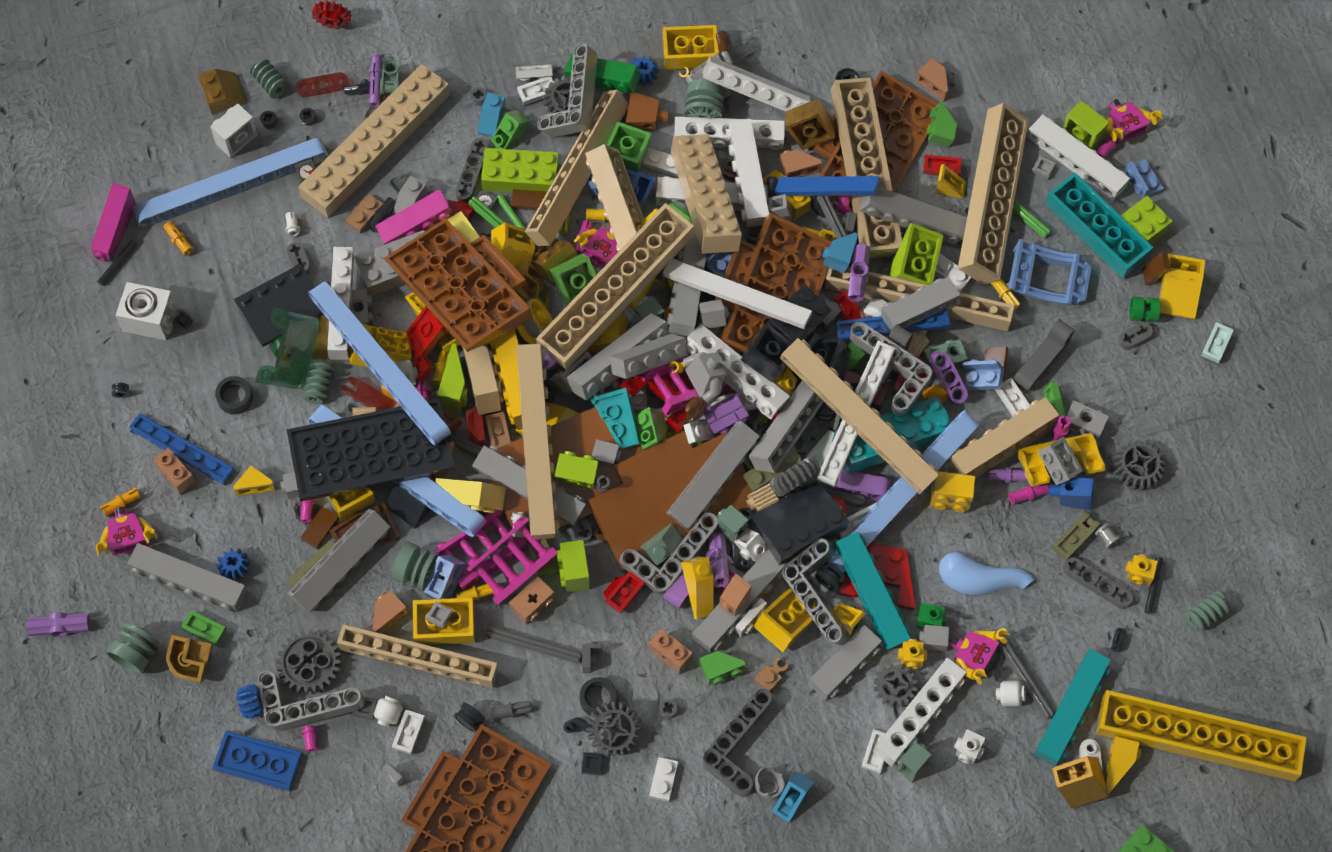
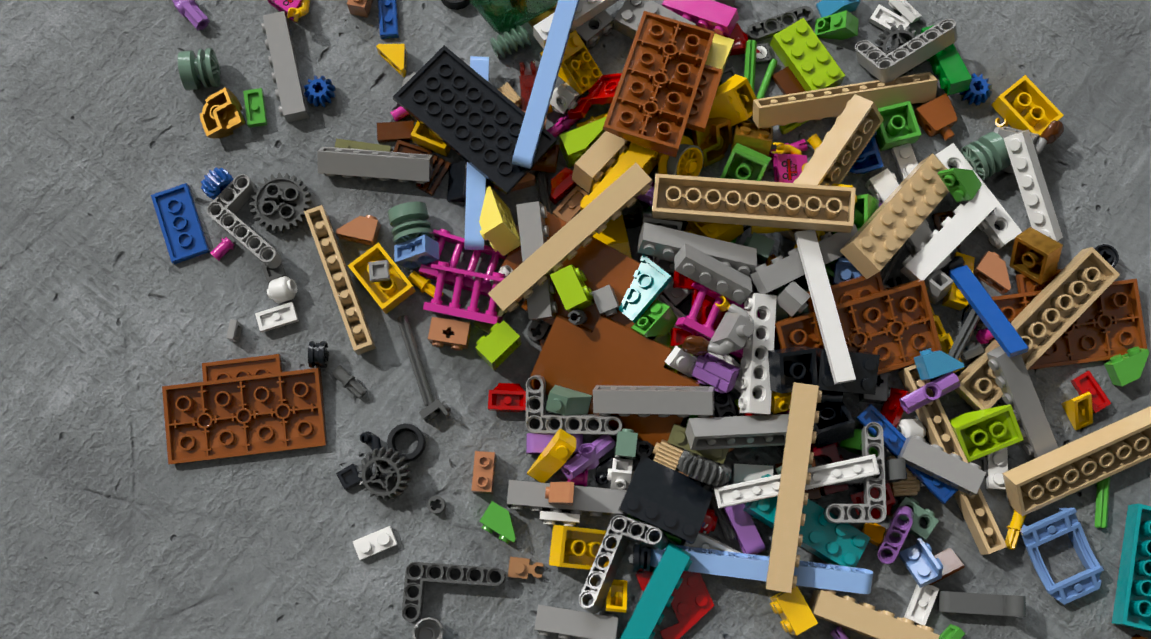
camera: 55 degrees right, 10 degrees up
none -> bright green slope [937,168,982,202]

